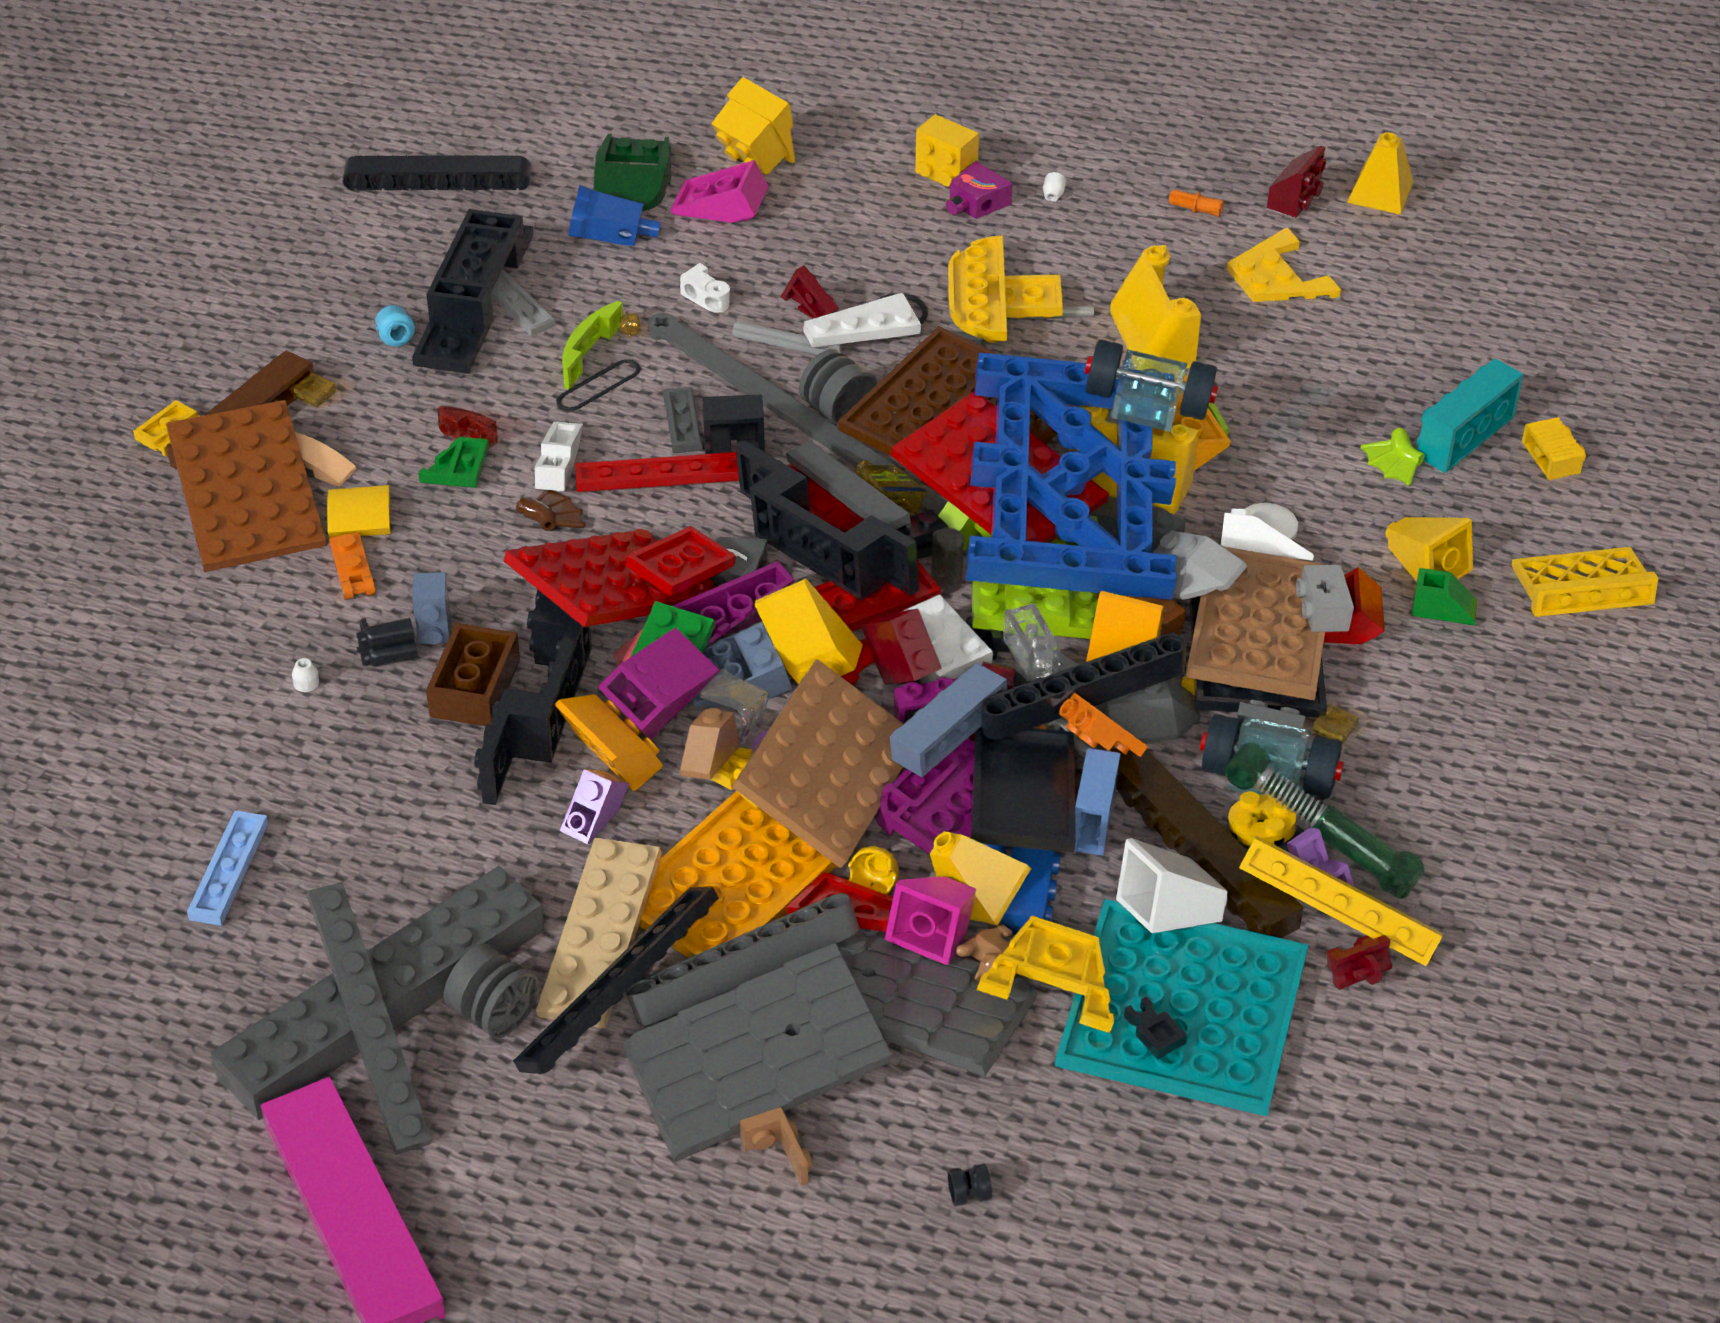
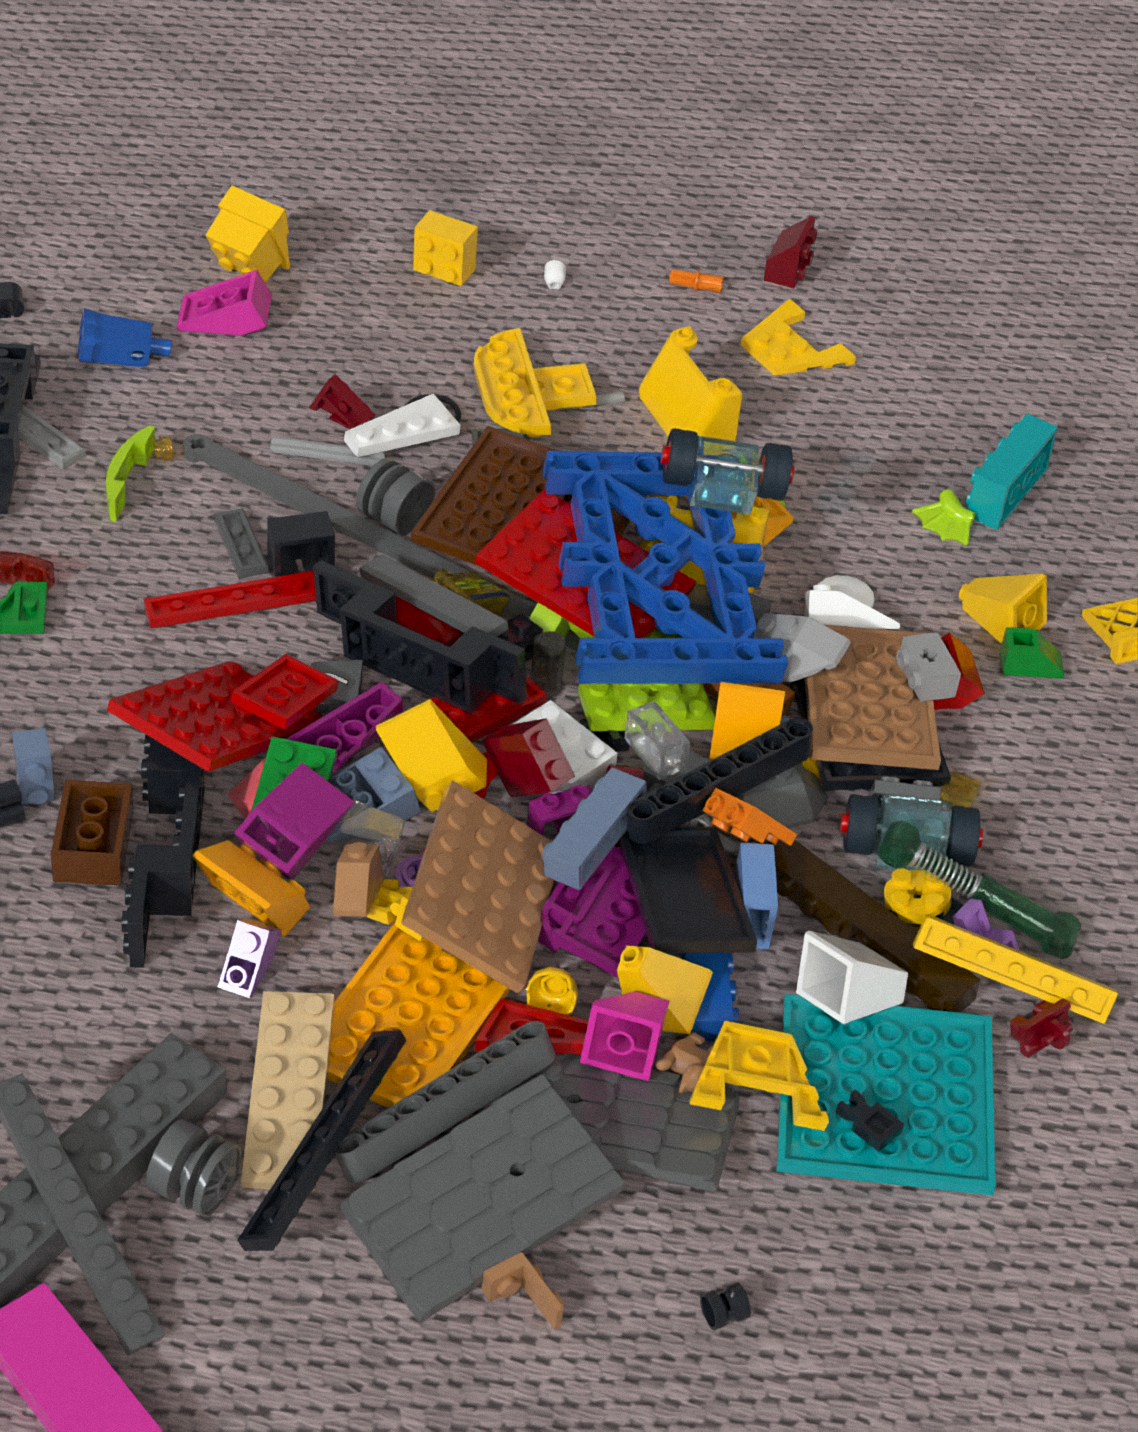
camera: 15 degrees left, 0 degrees up
reddish brown arm [516,490,586,531] -> none
white slope [535,421,583,491] -> none
black piece [556,359,641,411] -> none
dark green slope [593,134,672,211] -> none
white leg [680,263,730,313] -> none
magenta torso [946,161,1013,219] -> none
yellow slope [1348,132,1414,215] -> none
yellow brick [1522,417,1586,480] -> none

